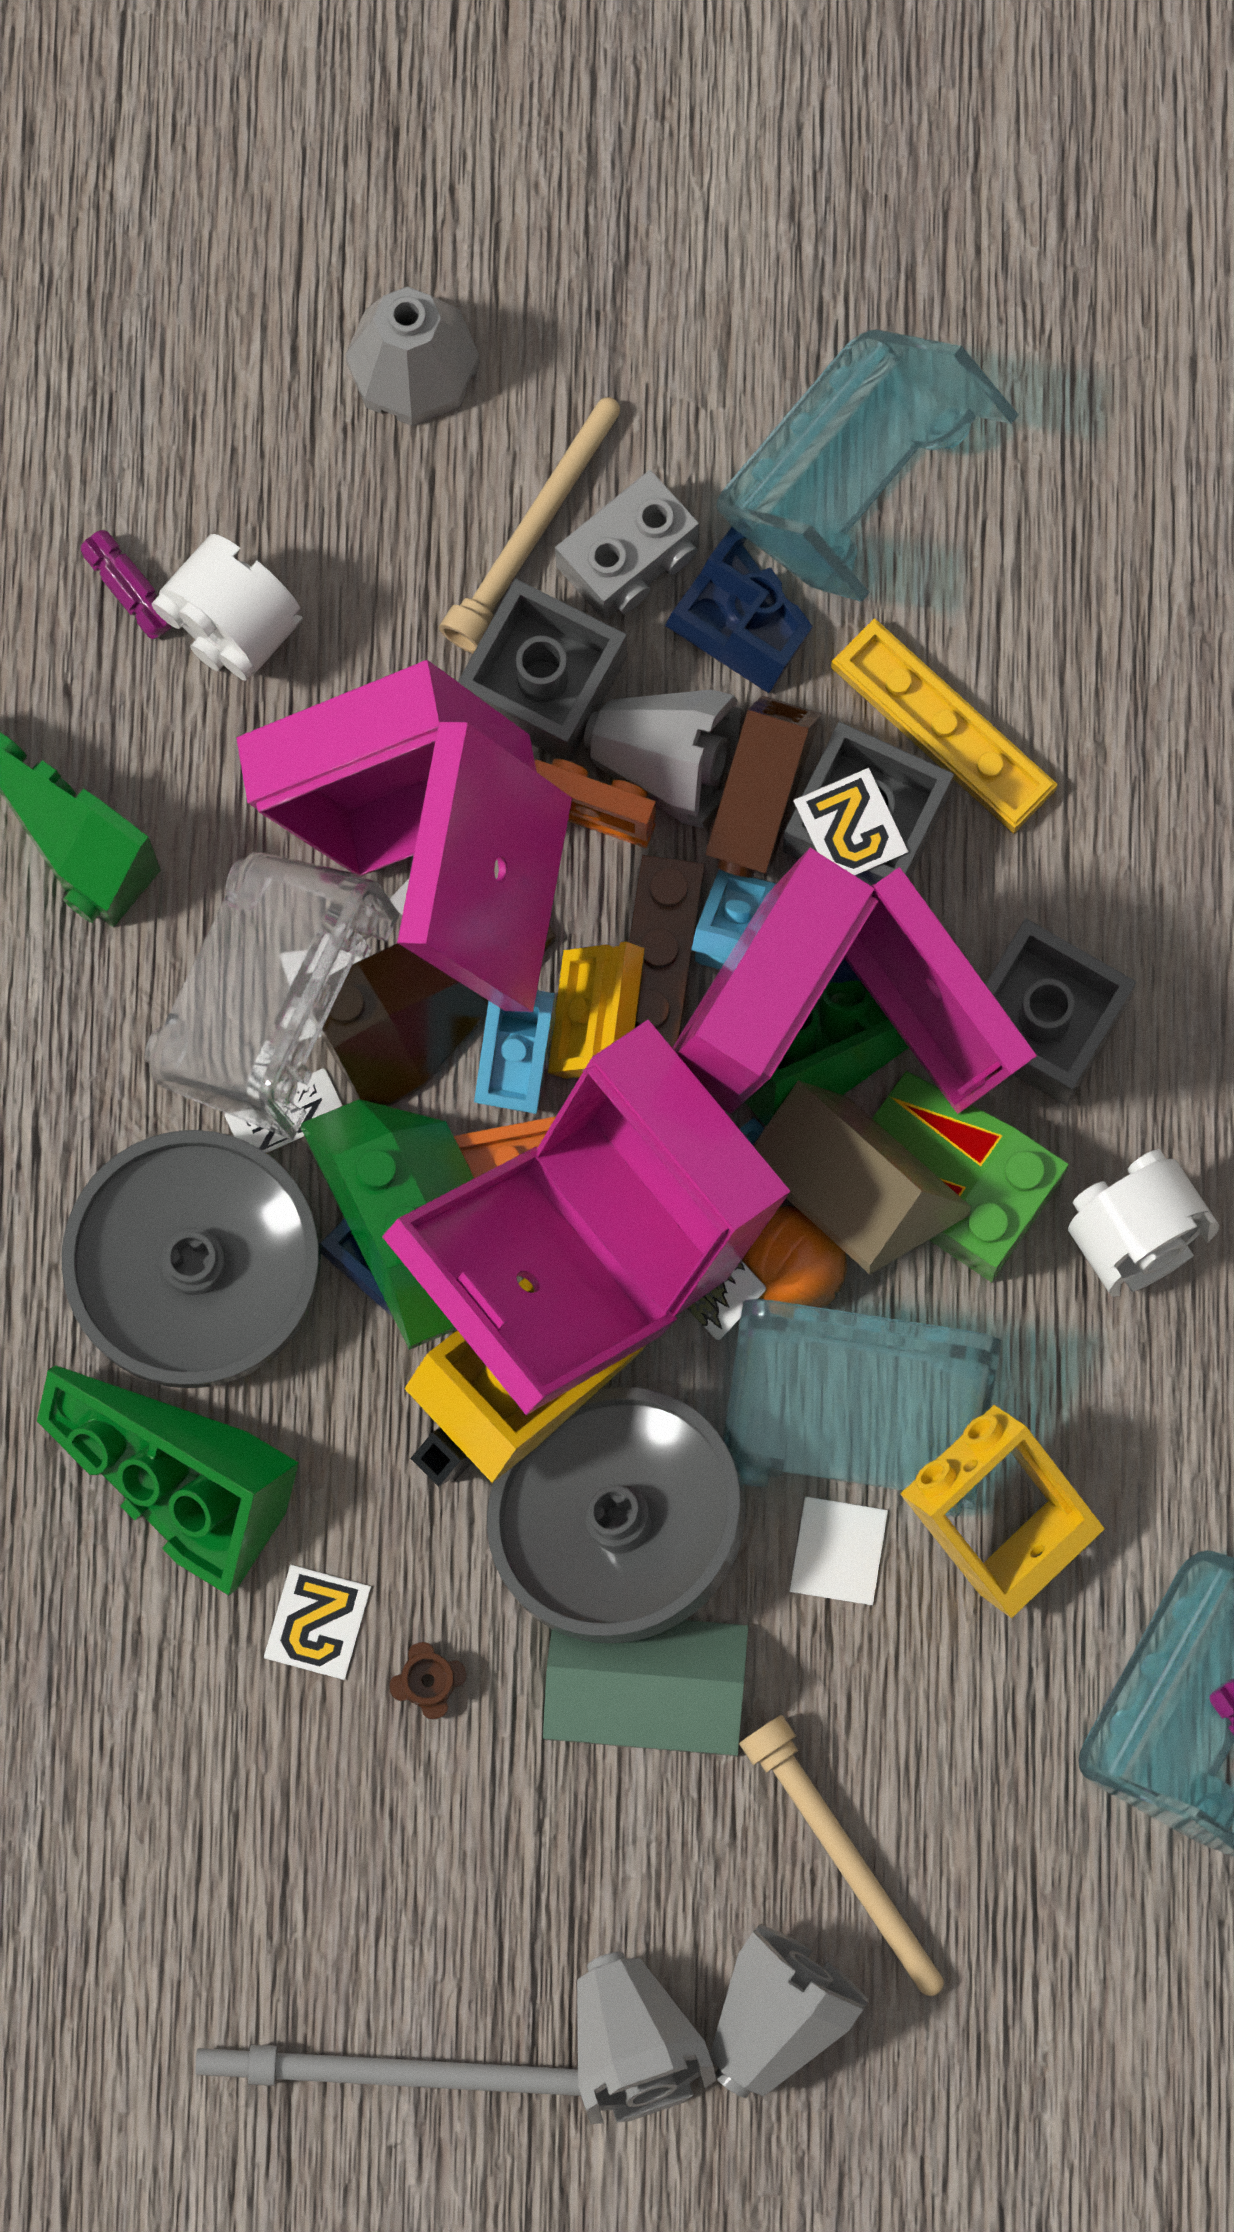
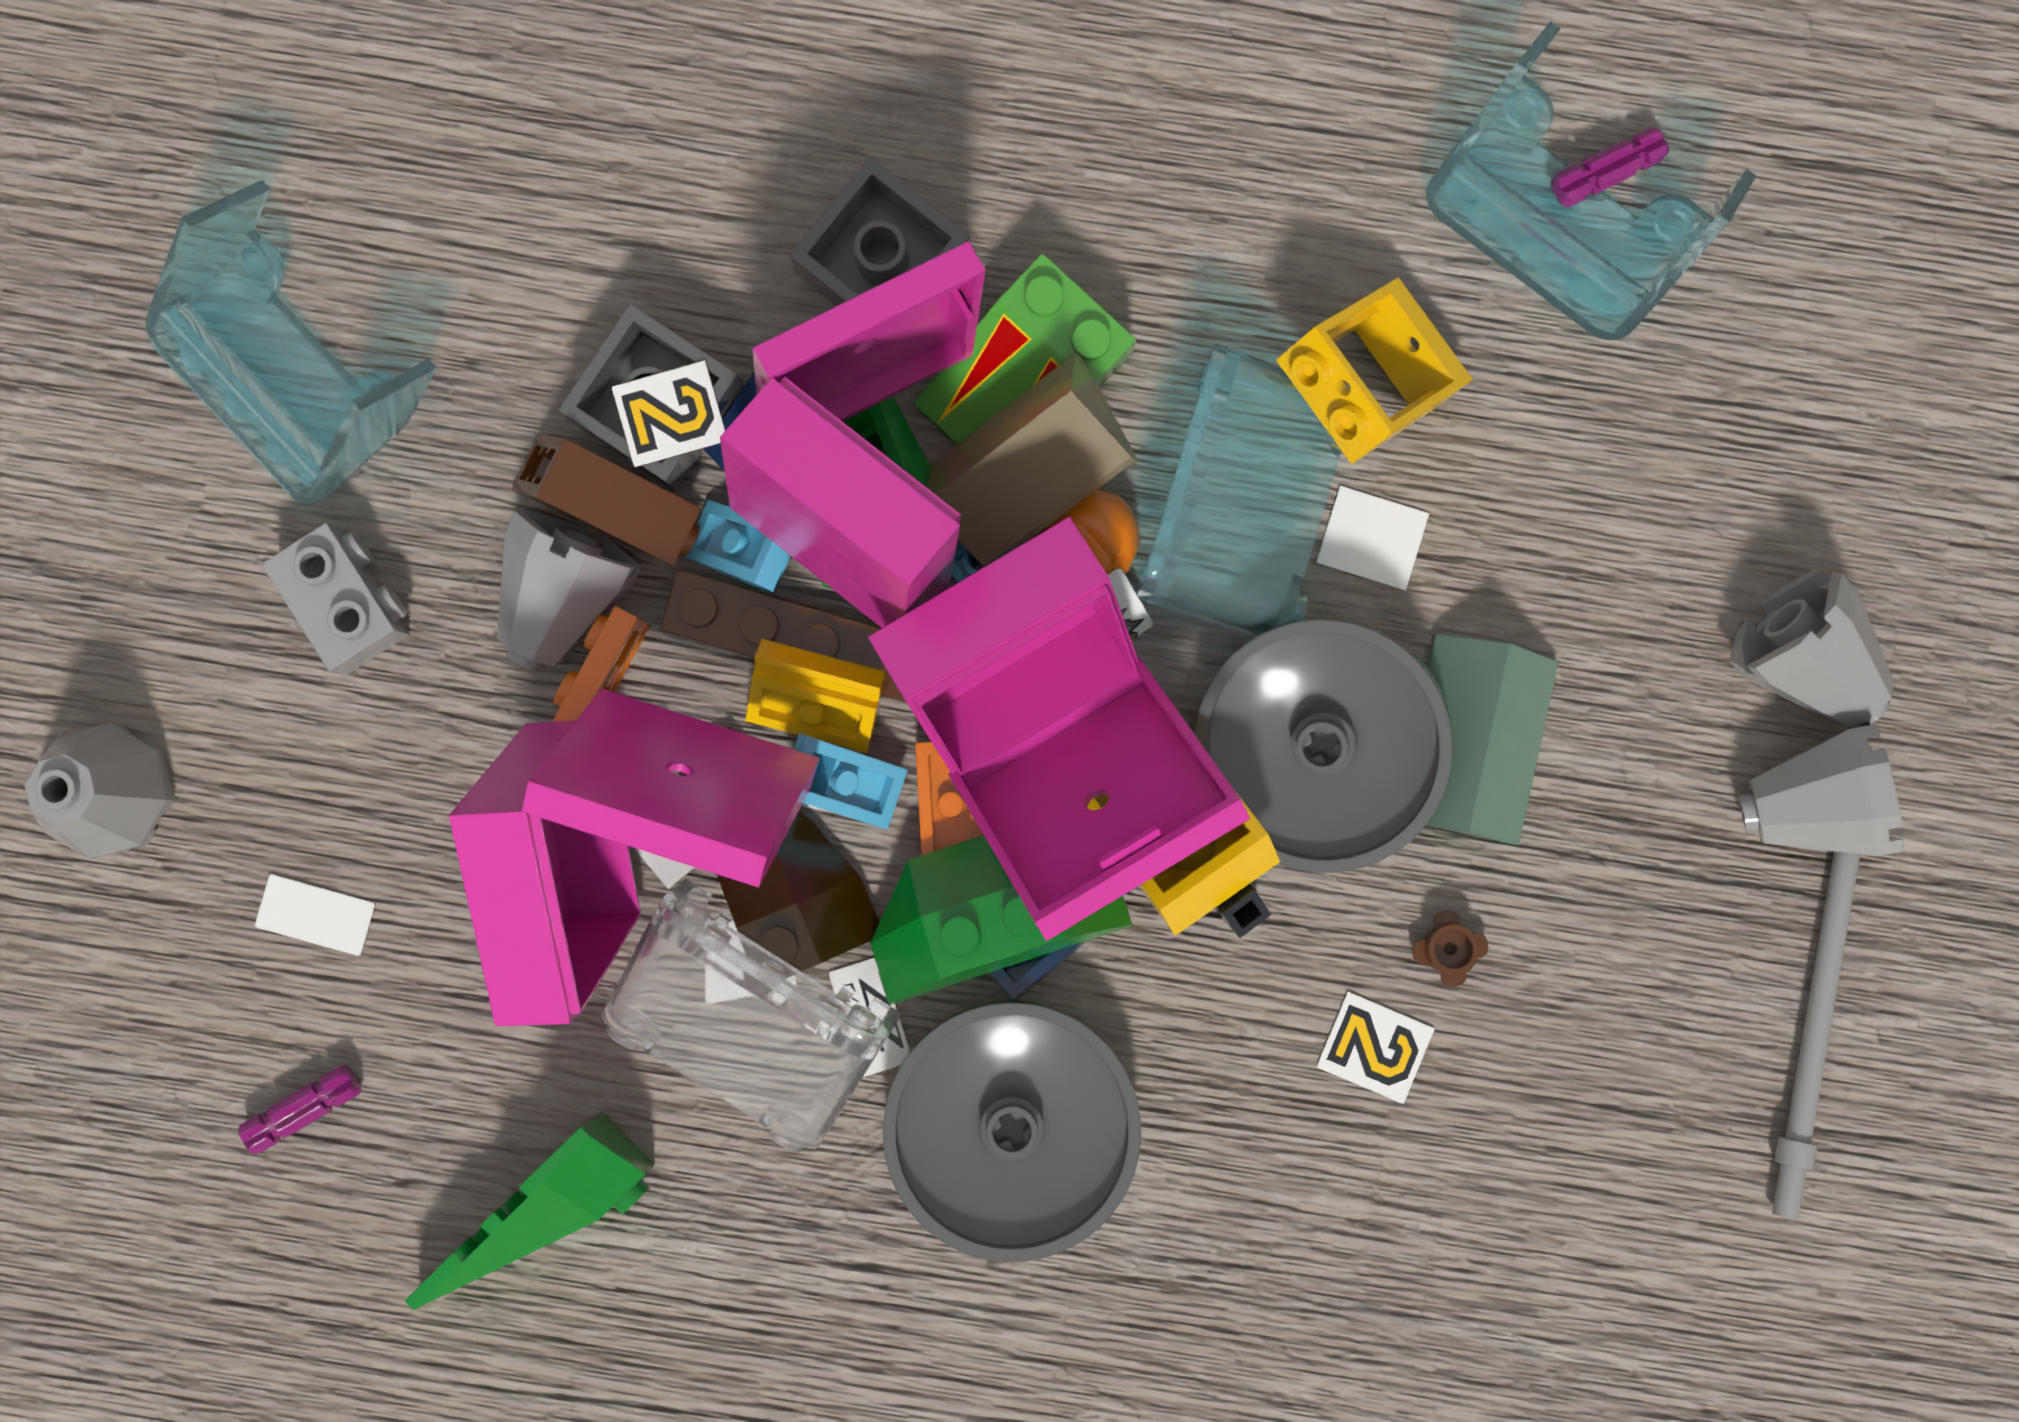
camera: 90 degrees left, 10 degrees up
green wedge [37,1365,299,1596] -> none
white brick [152,534,303,681] -> none
tan piece [439,397,620,654] -> none
dark grey brick [458,578,628,761] -> none
dark blue slope [665,523,813,694] -> none
tan piece [739,1715,944,1996] -> none
yellow tile [831,618,1058,834] -> none
white brick [1068,1149,1219,1297] -> none
none -> white sticker [255,874,375,956]

